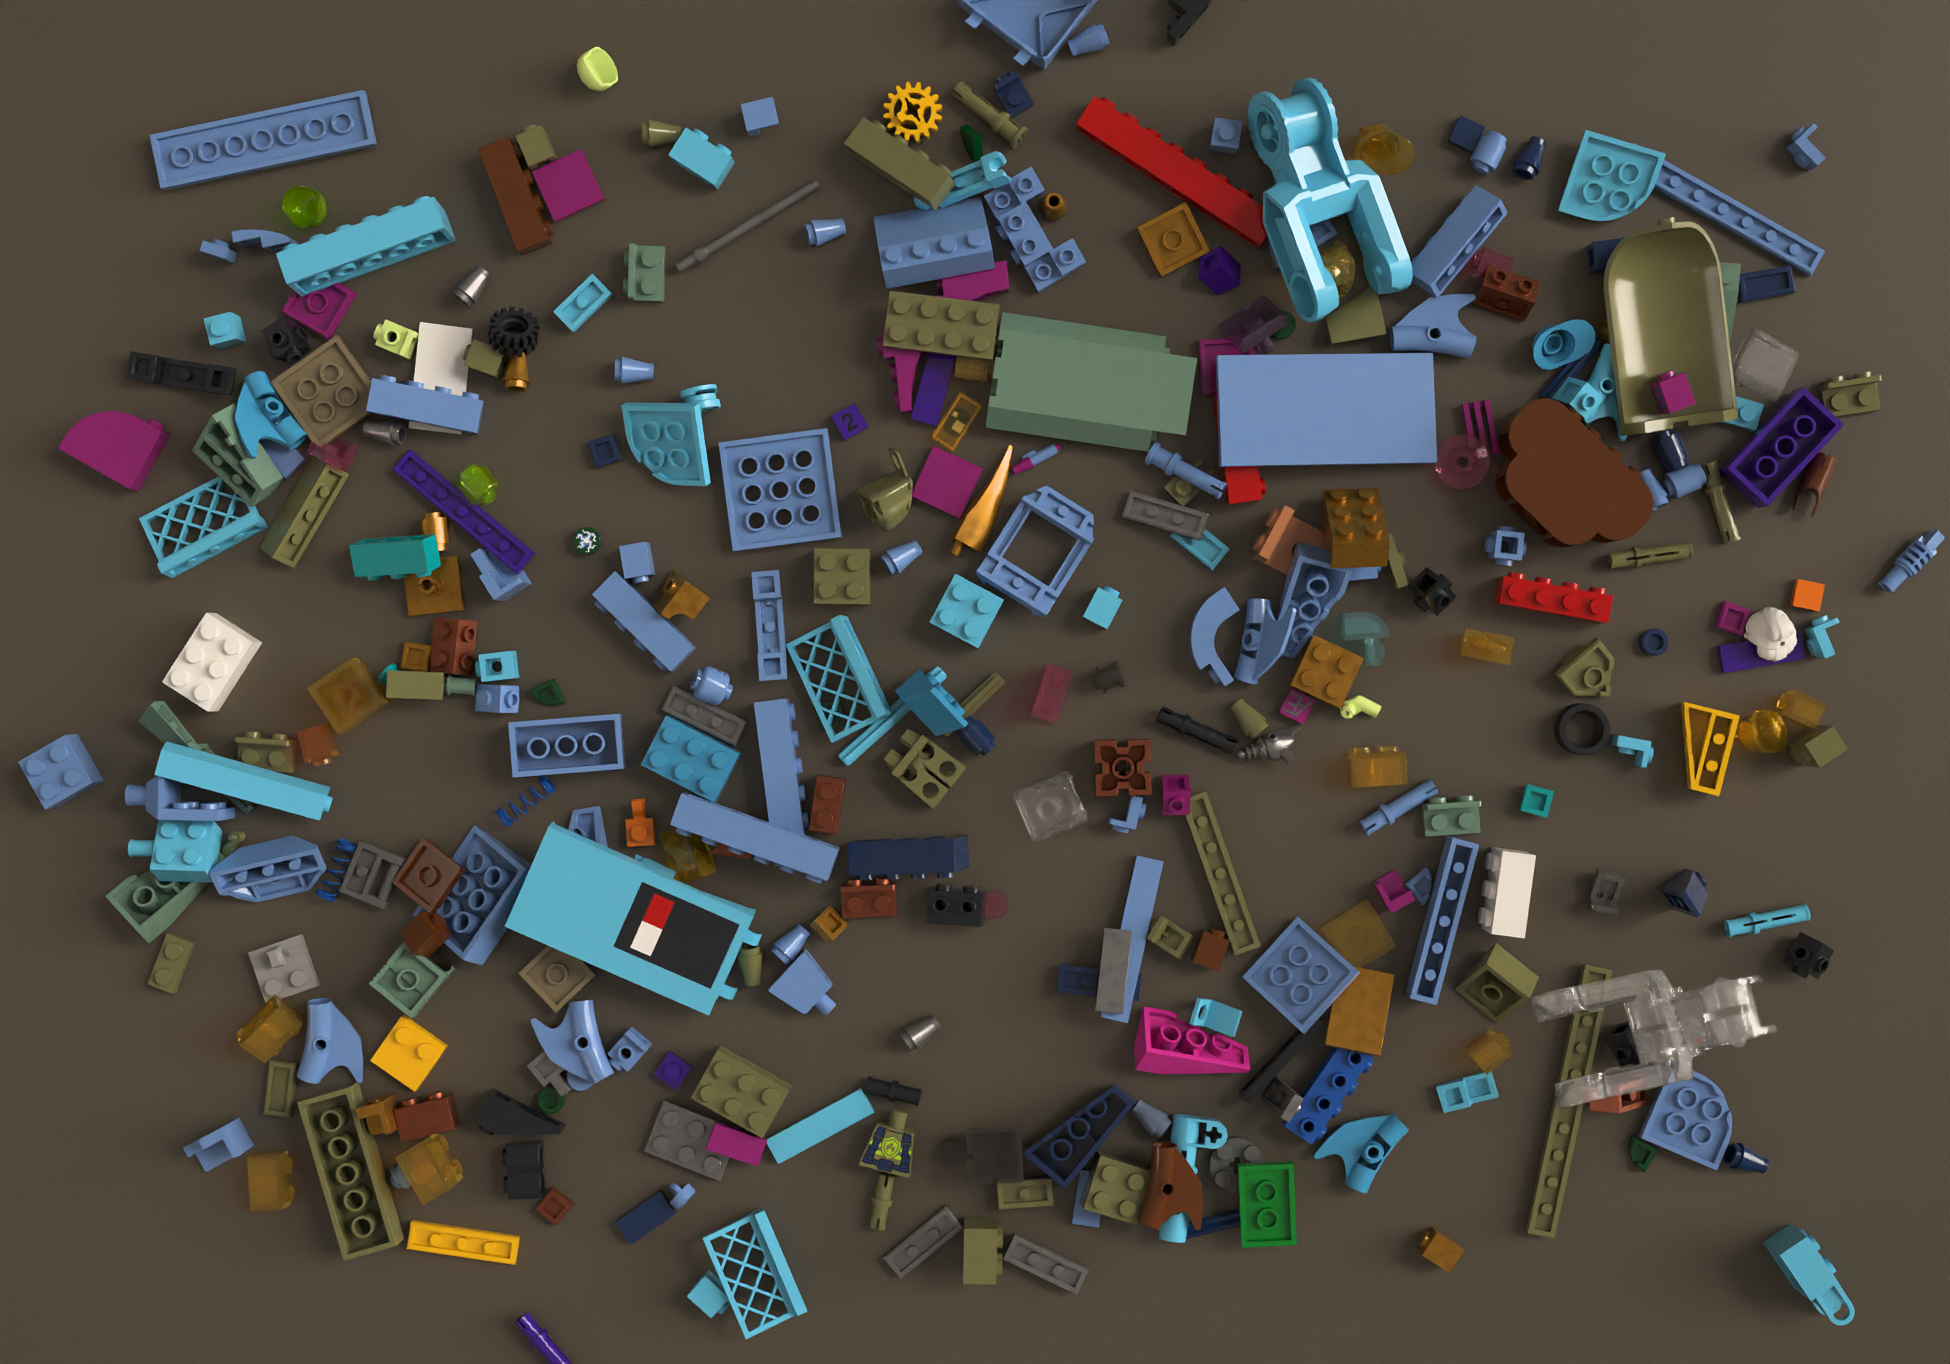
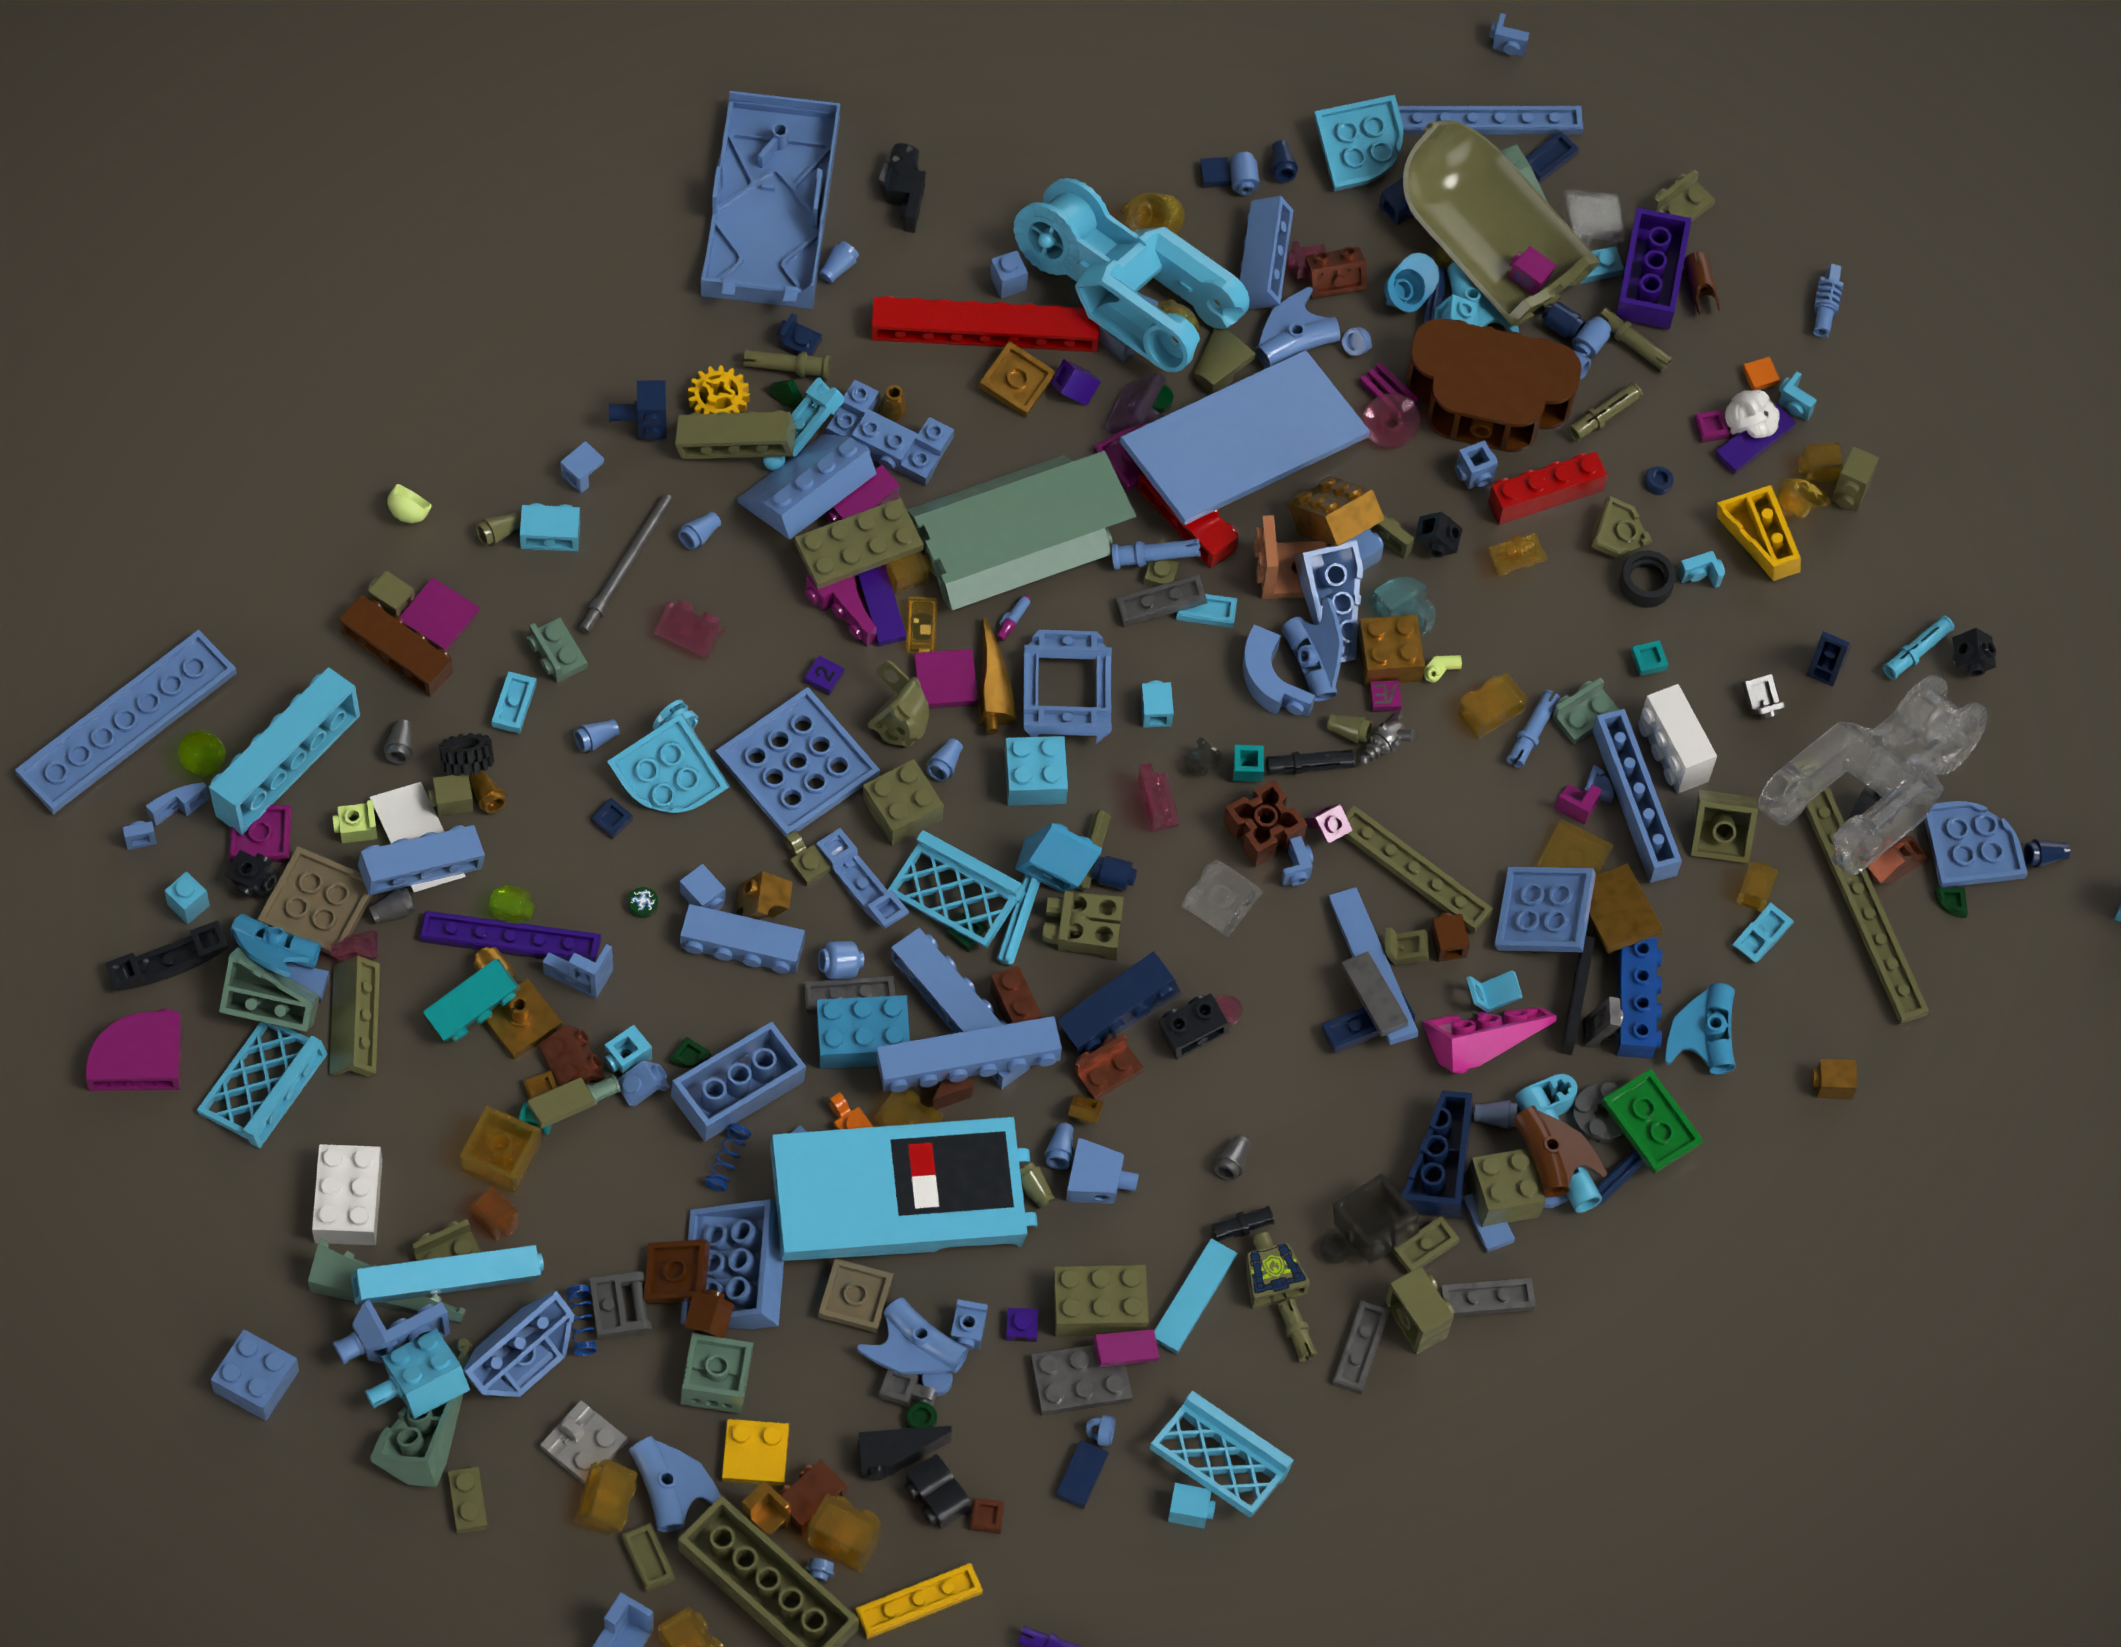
camera: 40 degrees left, 25 degrees down
none -> dark blue brick [609,380,667,441]
none -> clear pink bracket [654,600,726,658]
none -> olive plate [785,830,831,886]
none -> teal plate [1233,745,1264,782]
none -> medium blue tile [1342,327,1372,356]

